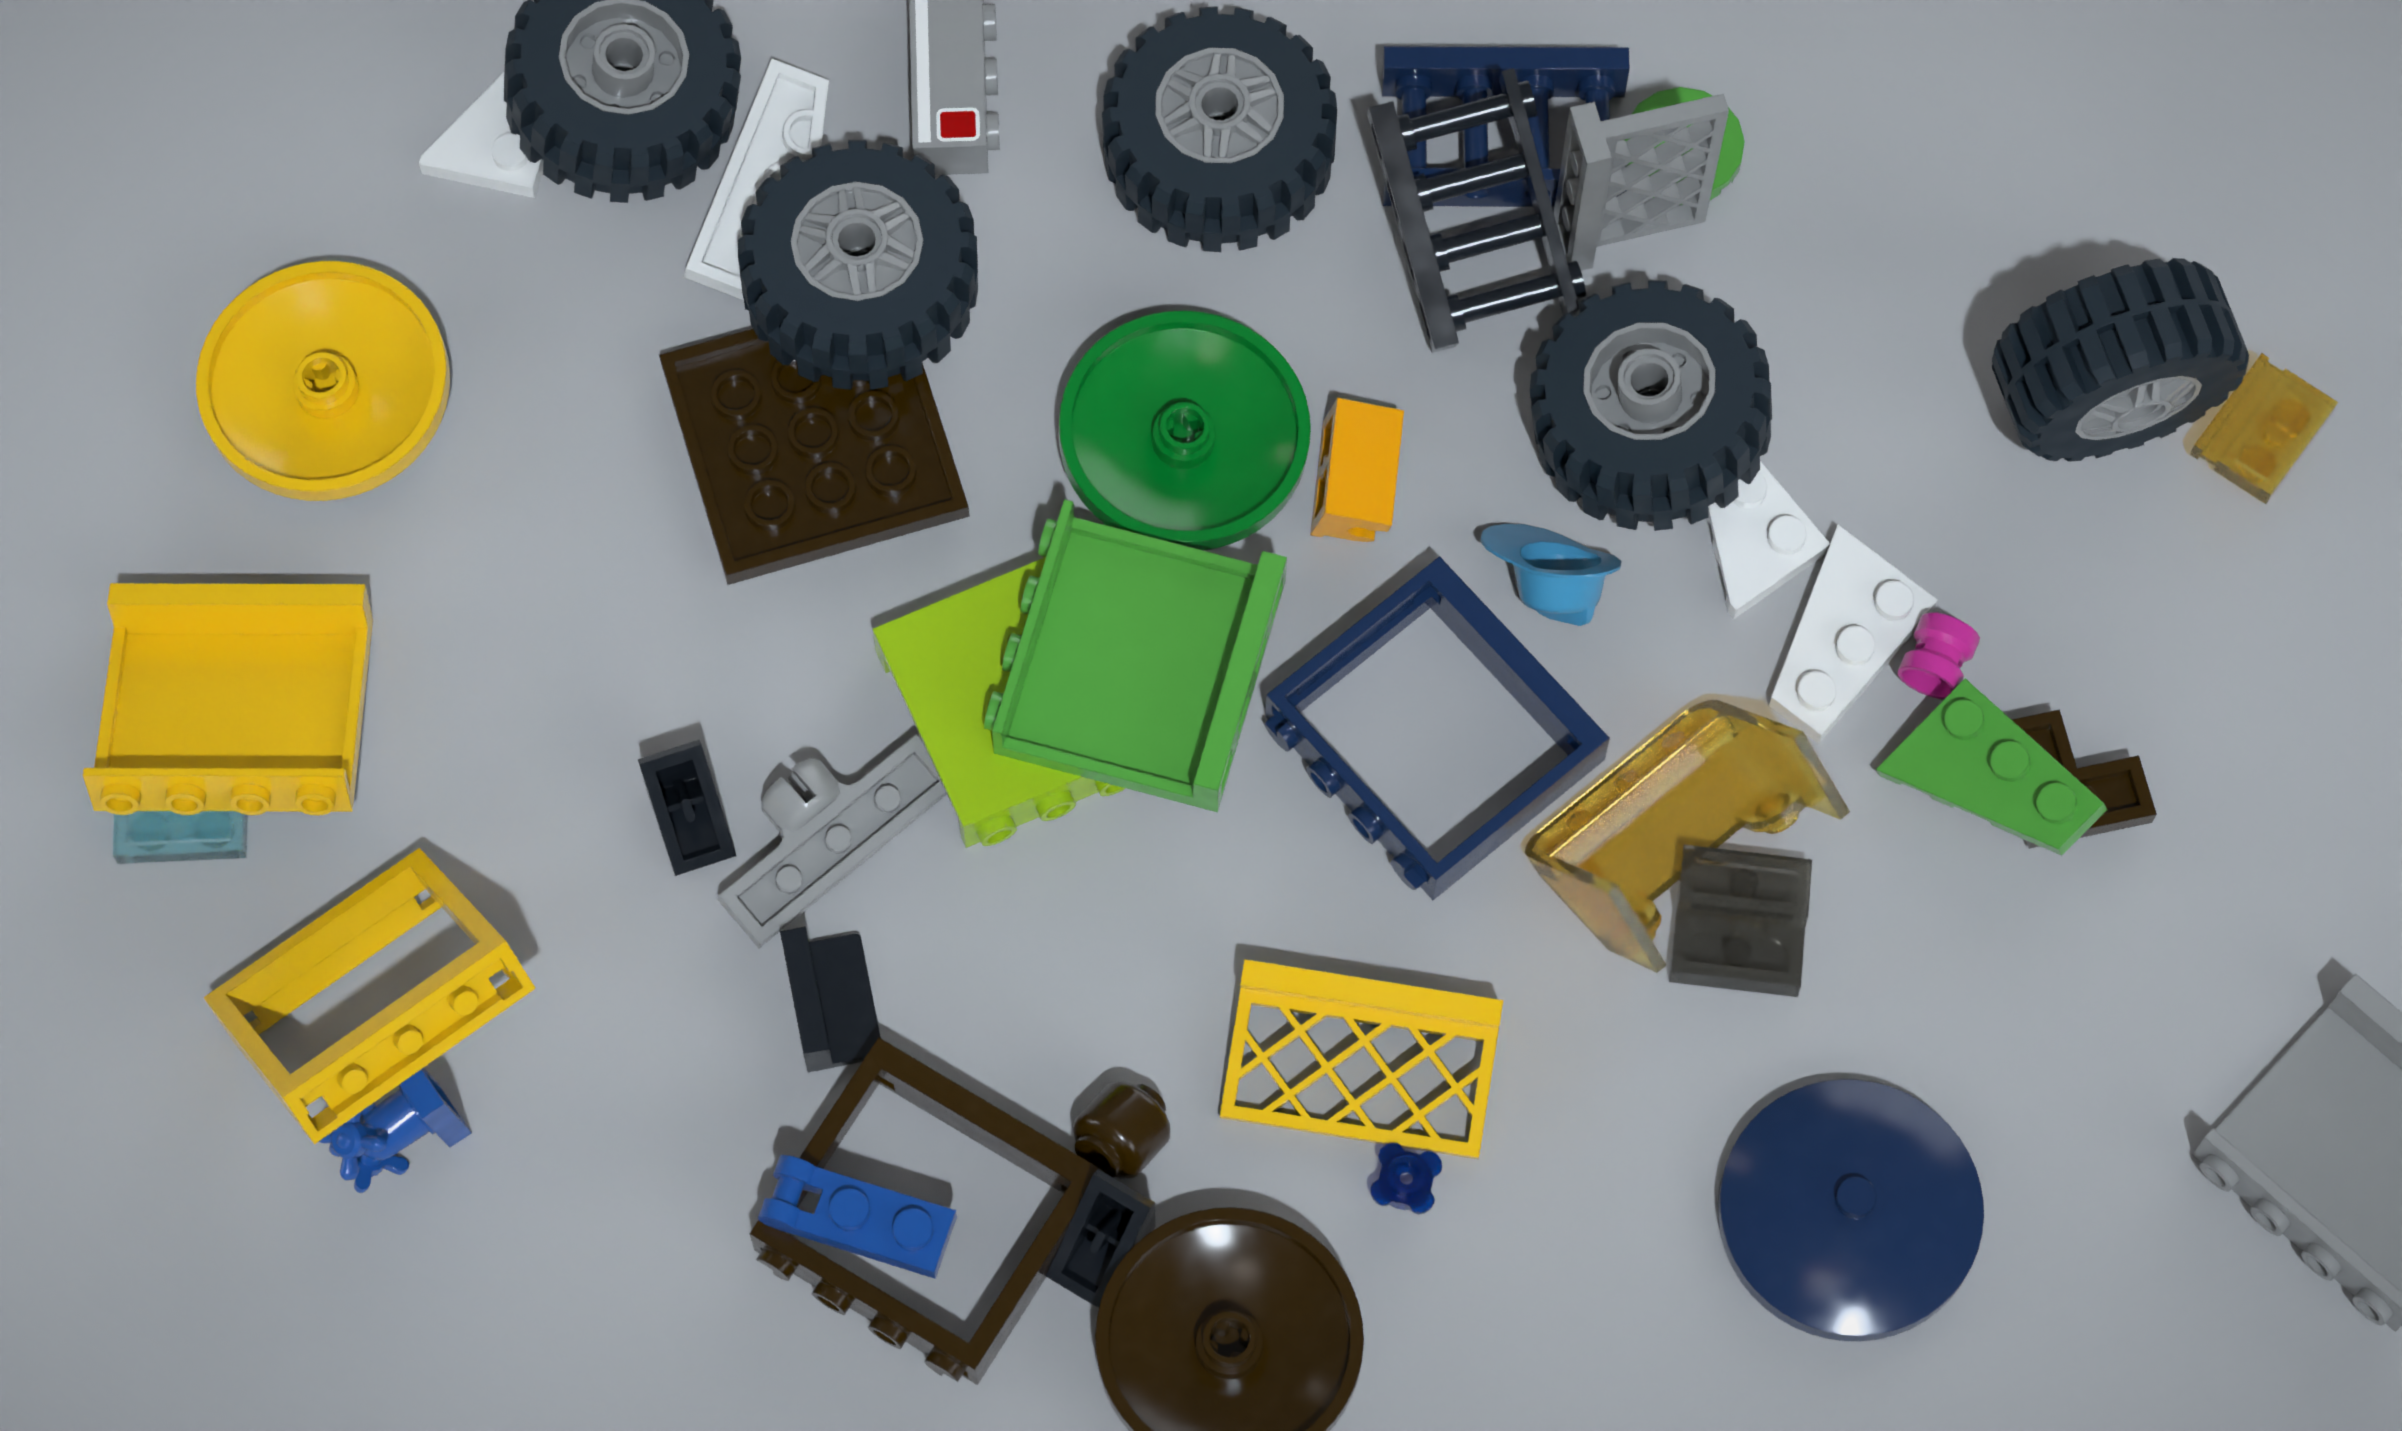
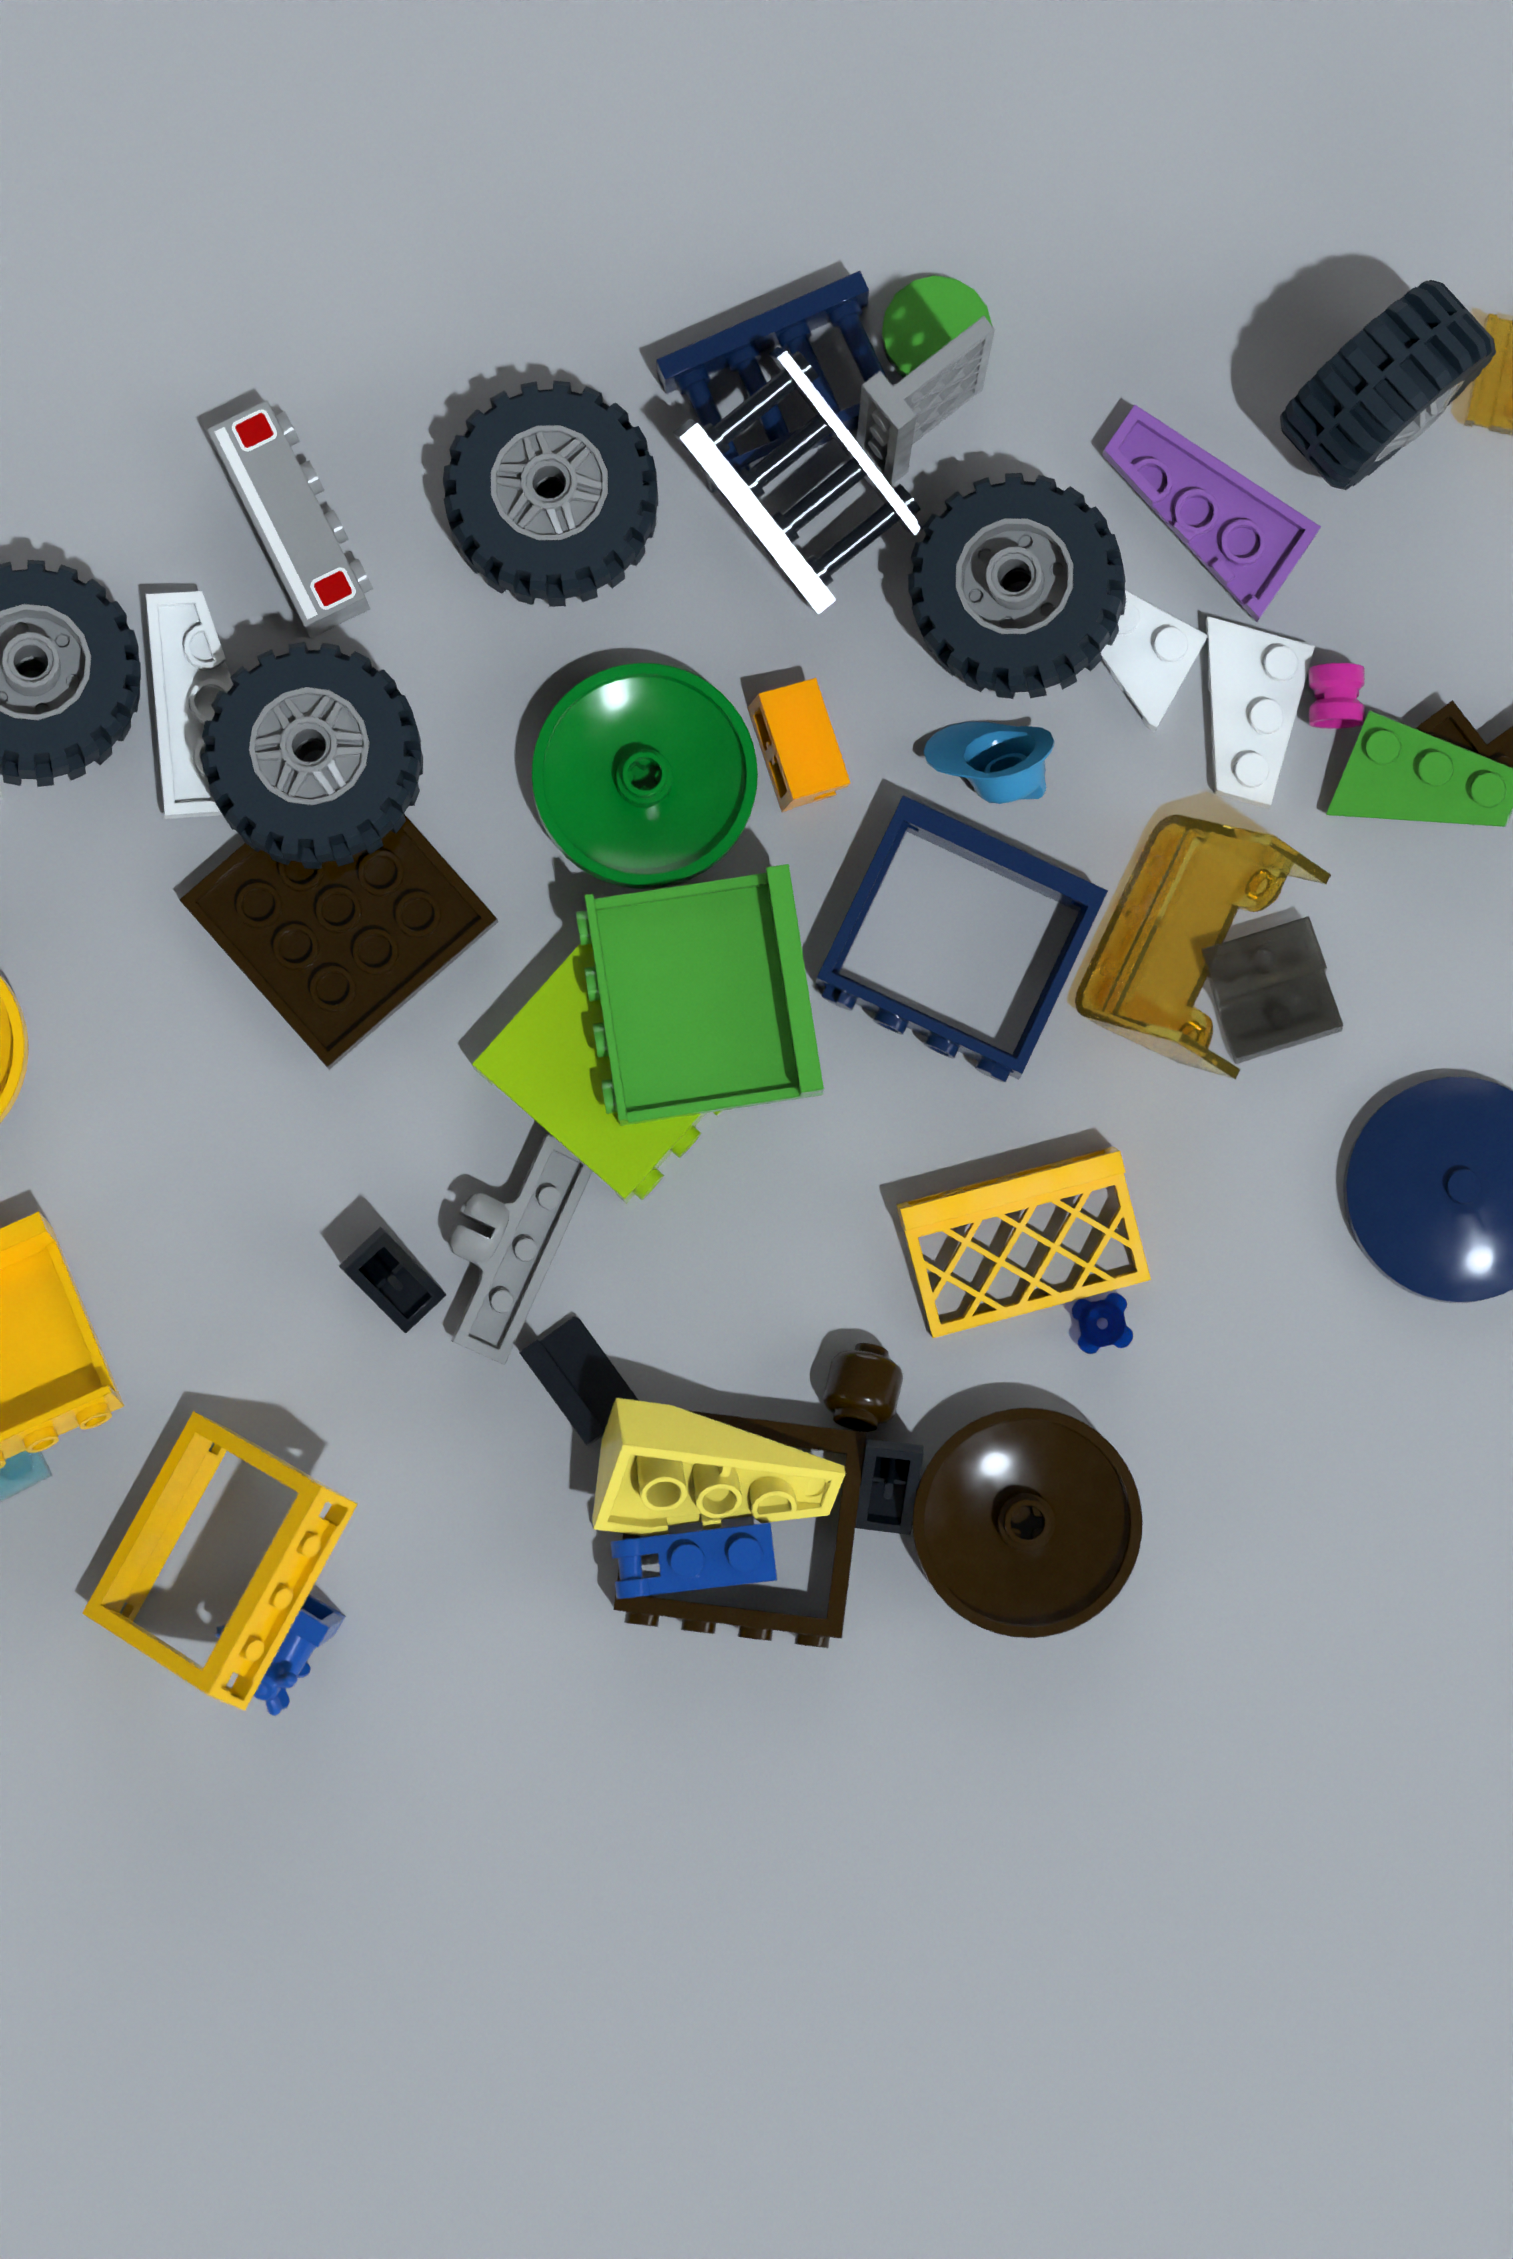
camera: 25 degrees left, 15 degrees up
none -> light yellow wedge [592,1398,846,1536]
none -> medium lavender wing [1102,405,1321,622]

